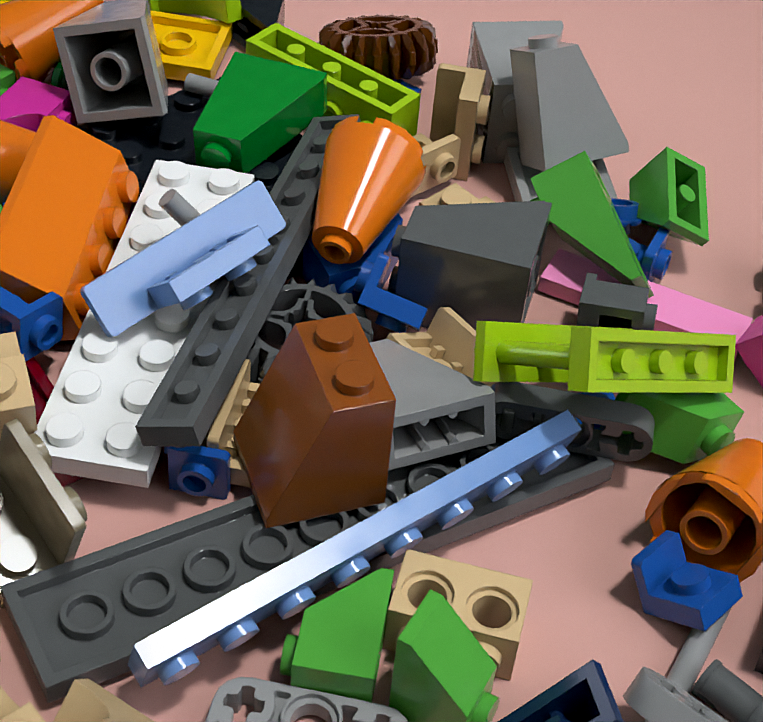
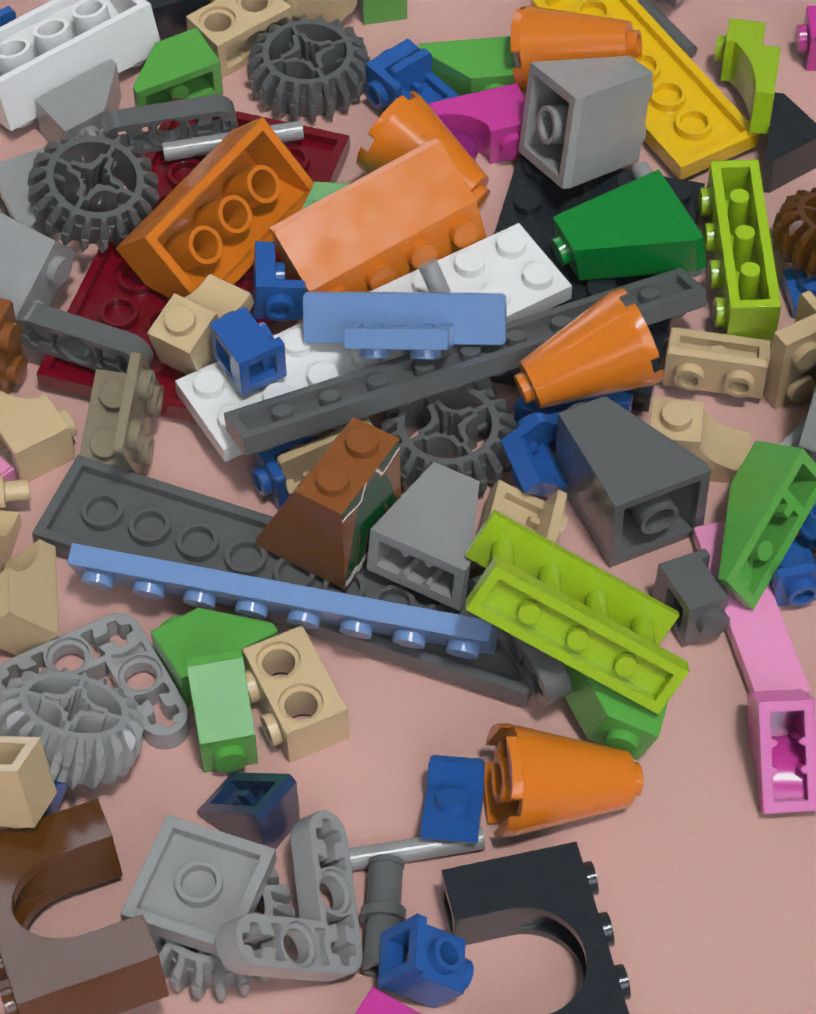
camera: 55 degrees right, 10 degrees up
none -> blue brick [209,307,287,396]

